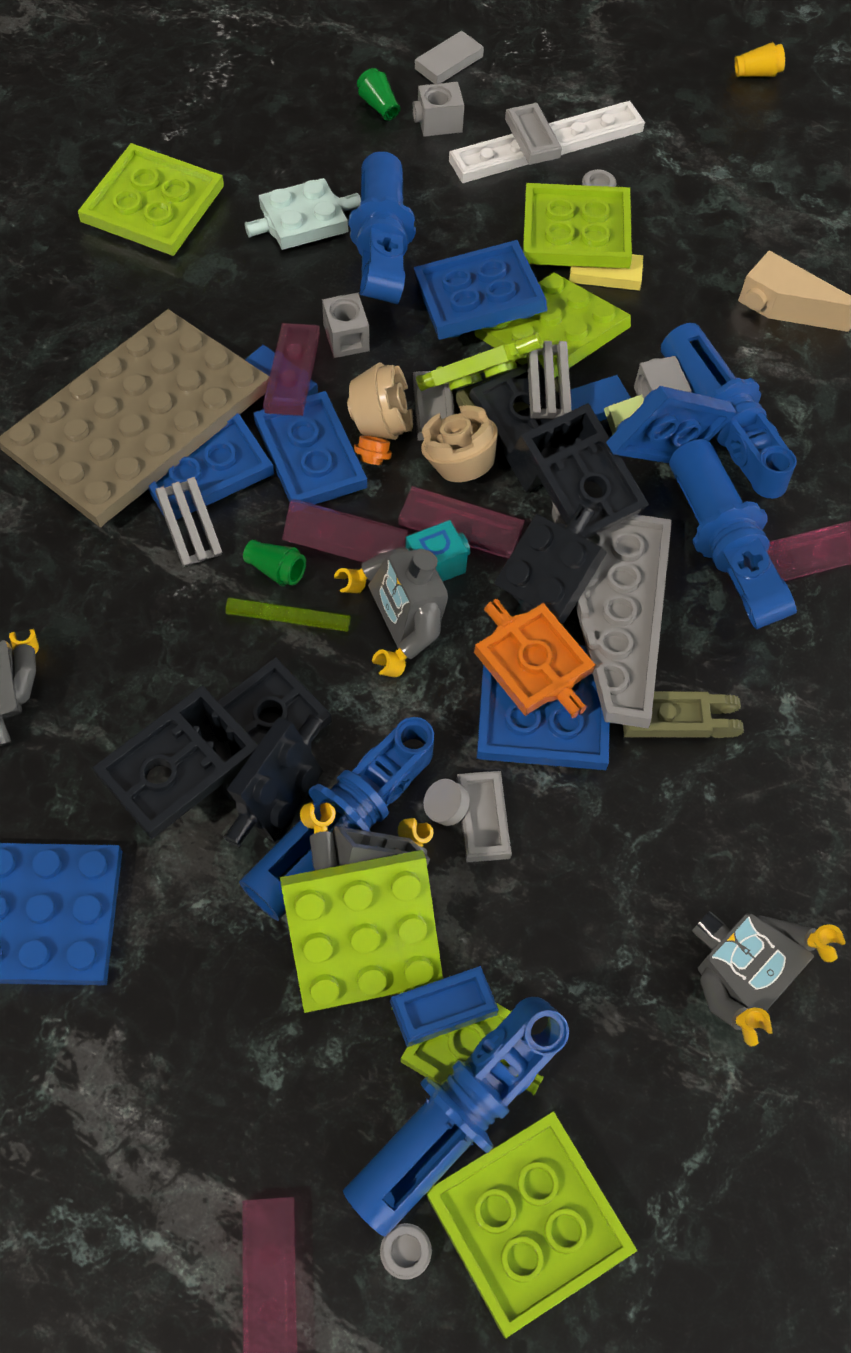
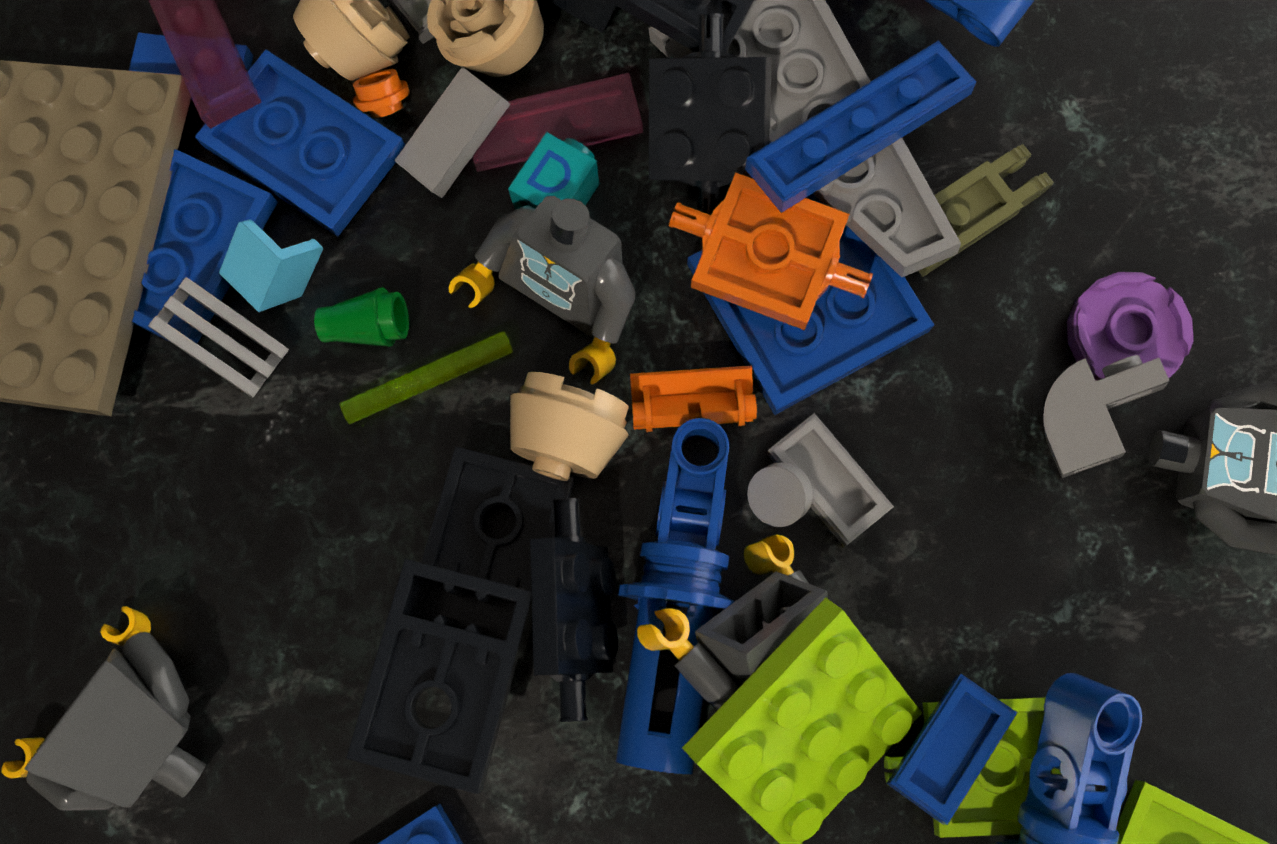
camera: 25 degrees left, 15 degrees up
clear pink tile [282,499,409,562] -> none
none -> medium azure panel [219,219,323,312]
none -> light grey tile [394,67,511,198]
none -> tan cone [510,372,629,481]
none -> orange hinge [630,365,757,432]
none -> blue tile [745,40,976,213]
none -> light grey brick [1043,355,1170,478]
none -> medium lavender tile [1067,272,1194,381]

